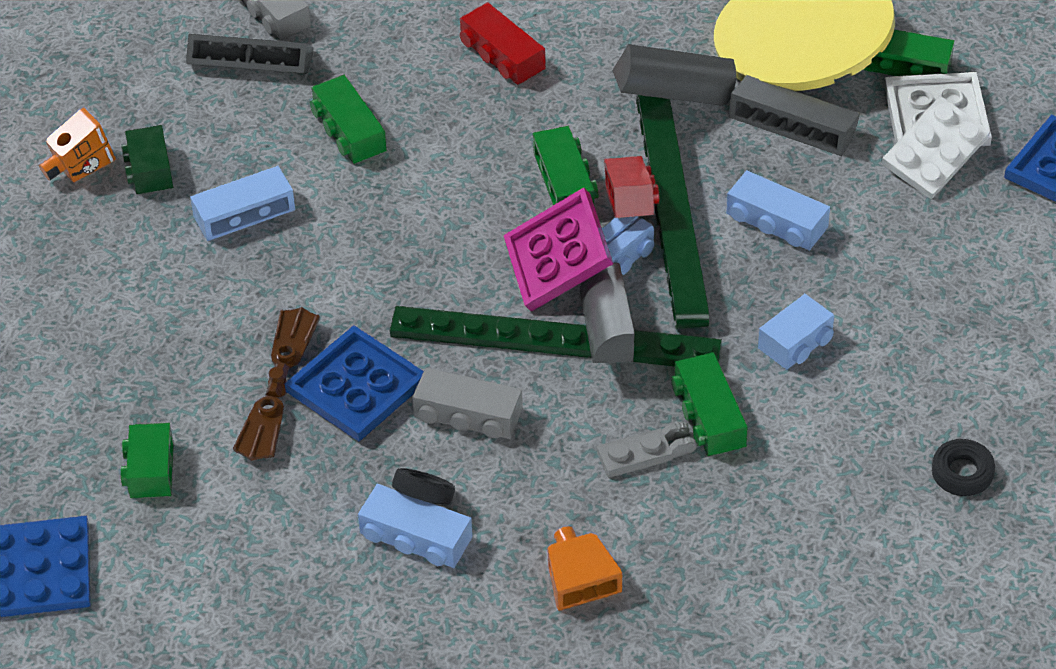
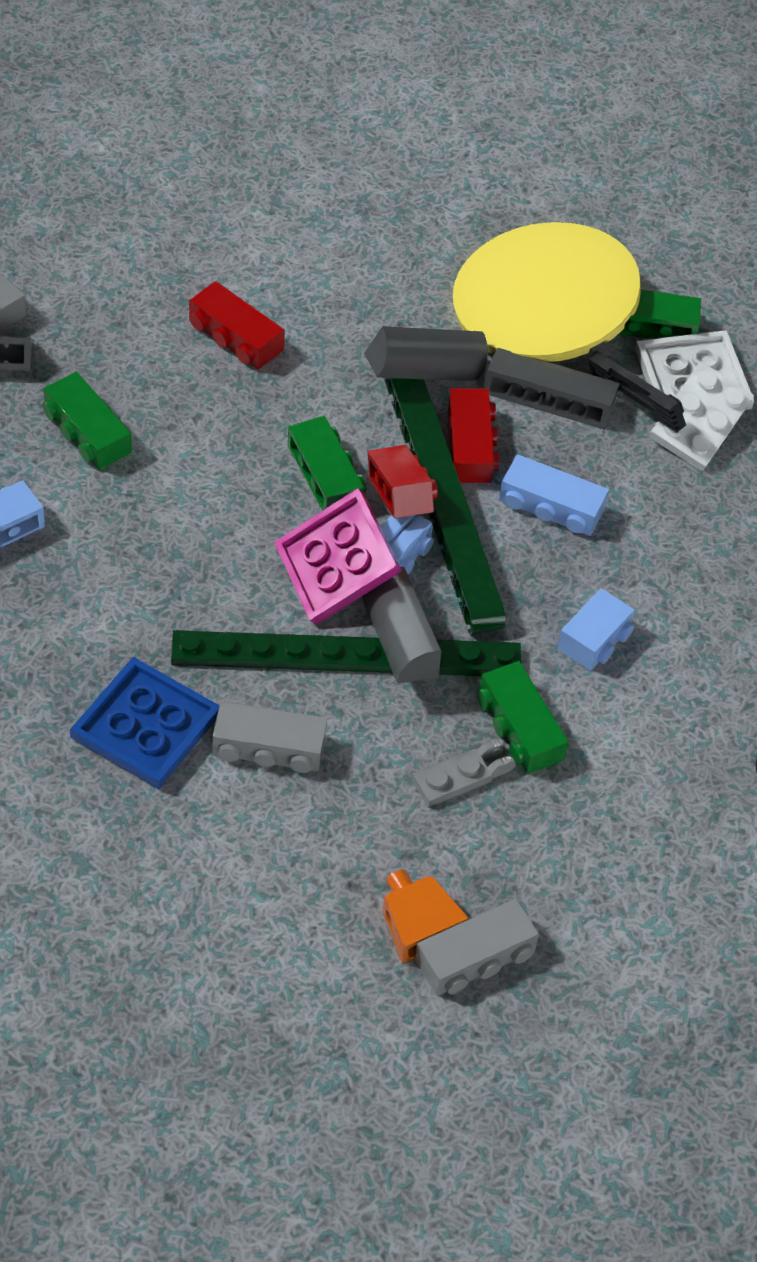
camera: 15 degrees left, 5 degrees up
reddish brown piece [233,306,320,461] -> none
light blue brick [358,484,473,568] -> none
black tyre [392,468,455,505] -> none
none -> light grey brick [415,898,539,996]
none -> red brick [448,388,499,483]
none -> black container [587,350,686,433]

